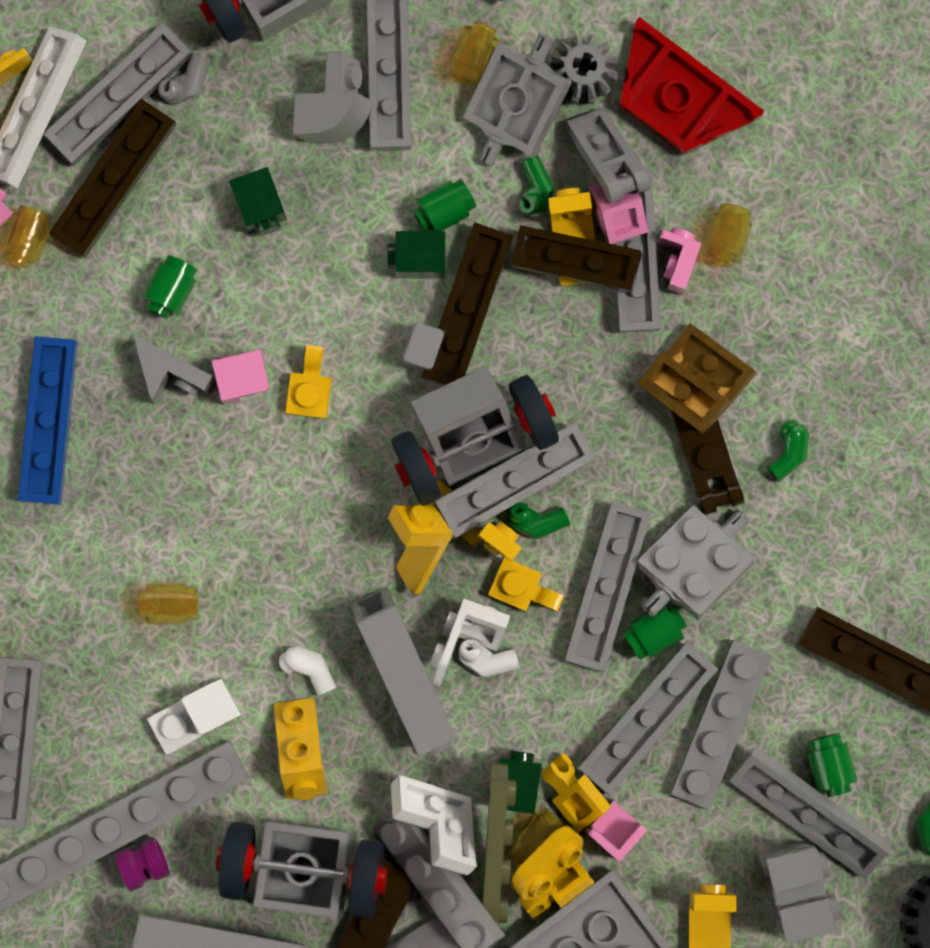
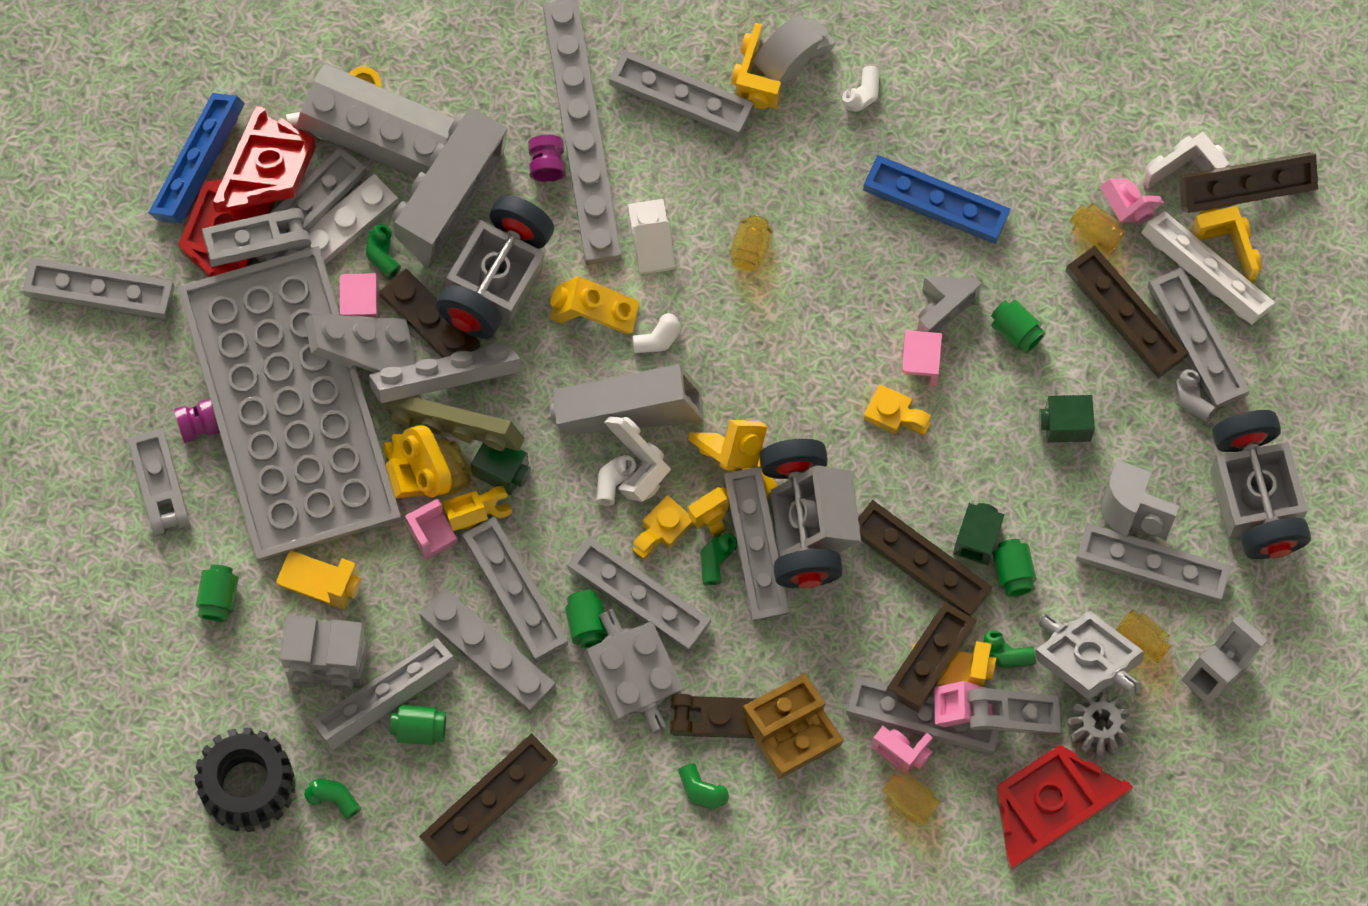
camera: 115 degrees right, 15 degrees down
white plate [391,775,477,876] -> none
light grey slope [402,321,444,370] -> none

